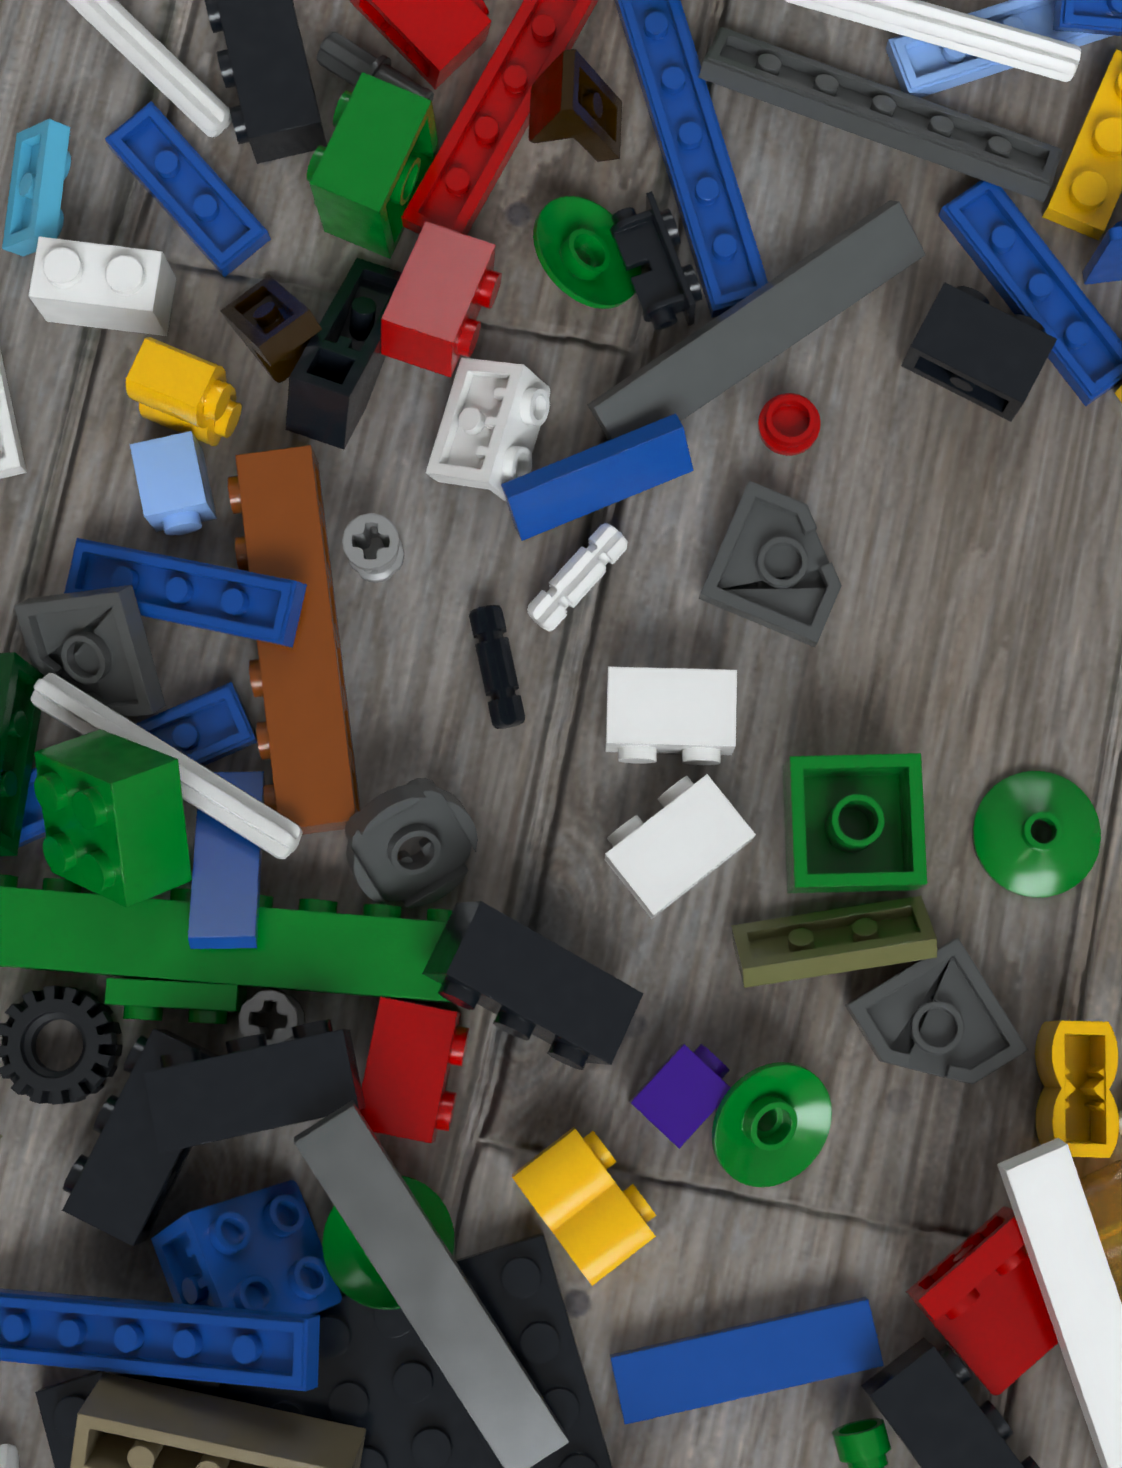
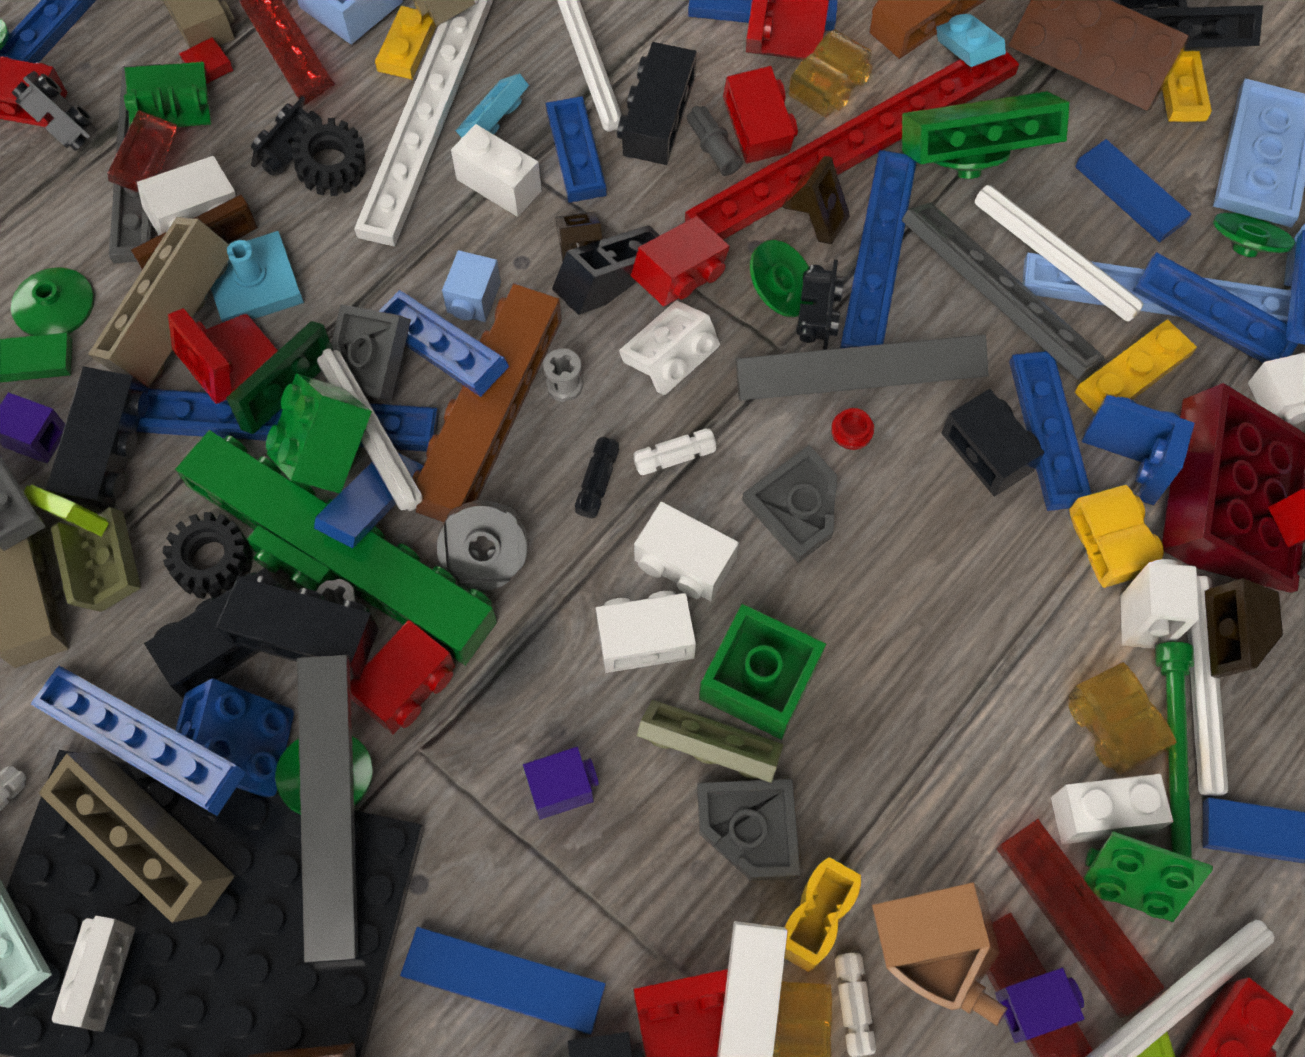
camera: 25 degrees right, 15 degrees down
yellow brick [126,337,242,446] -> none
green brick [307,72,439,259] -> none
black brick [422,901,644,1070] -> none
blue tile [501,413,694,541] -> none
yellow brick [512,1127,657,1286] -> none
green dish [712,1062,832,1187] -> none
green dish [972,771,1101,898] -> none

